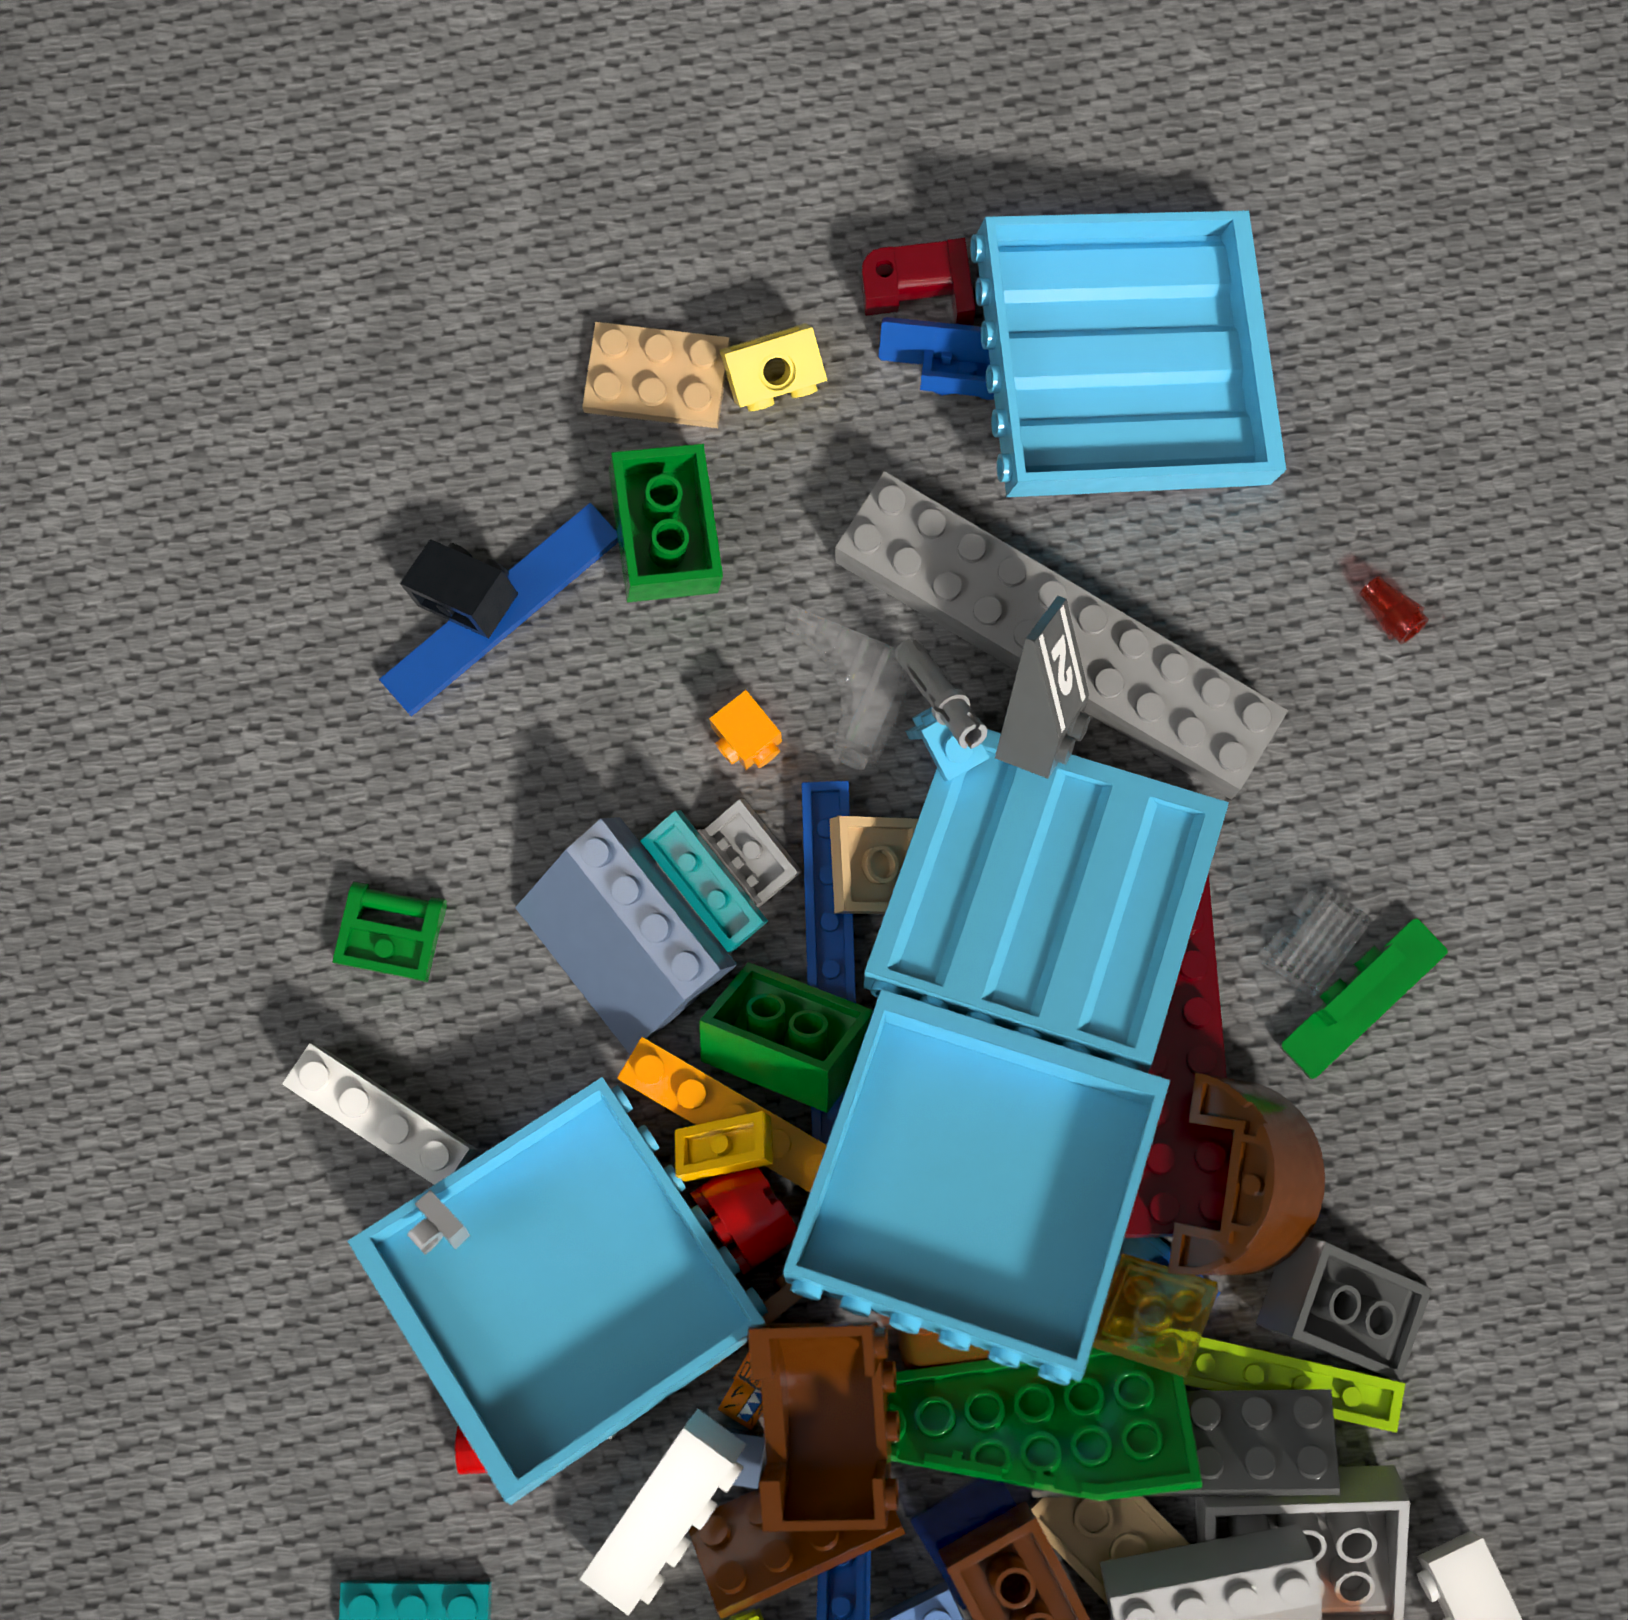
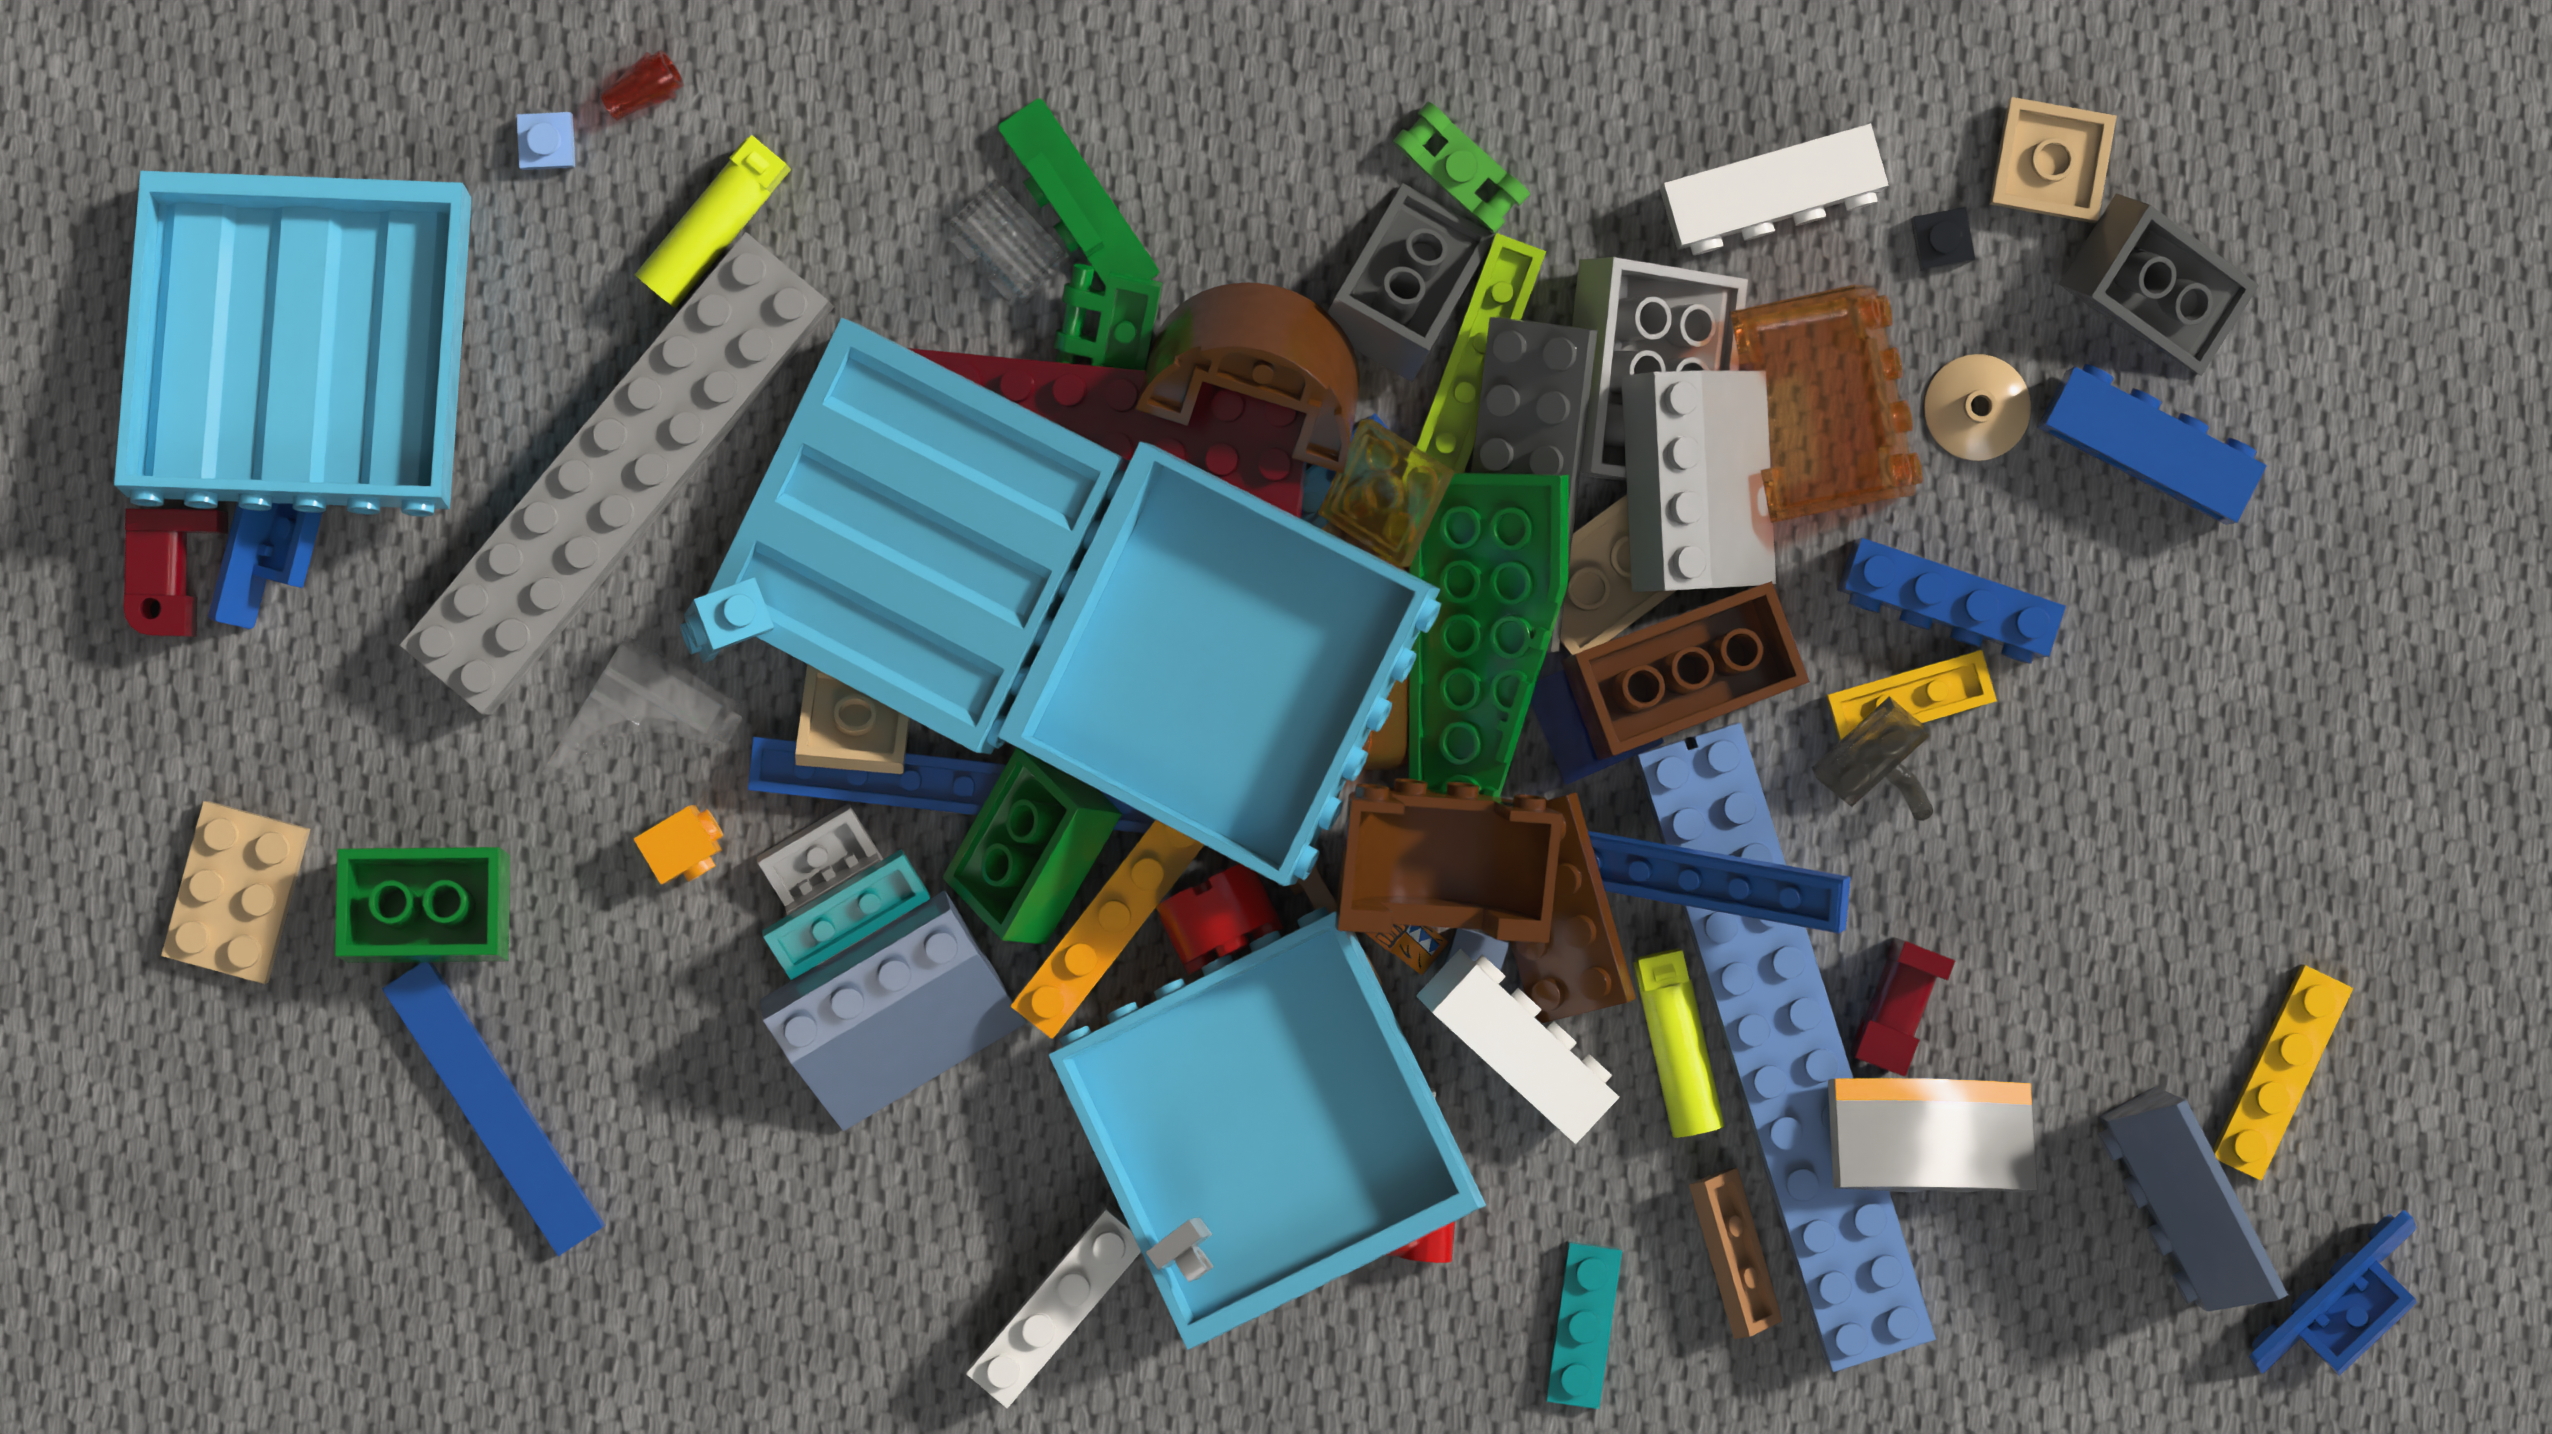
camera: 90 degrees left, 10 degrees up
green plate [332,881,447,983] -> none
black brick [400,539,518,639] -> none
yellow plate [675,1111,773,1182] -> none
light yellow brick [719,323,827,411] -> none
light grey pin [894,639,987,749] -> none
dark grey slope [995,596,1091,779] -> none
none -> light blue plate [517,112,575,170]
none -> neon yellow piece [634,135,791,309]
none -> green plate [1053,264,1163,371]
none -> bright green plate [1392,101,1531,234]

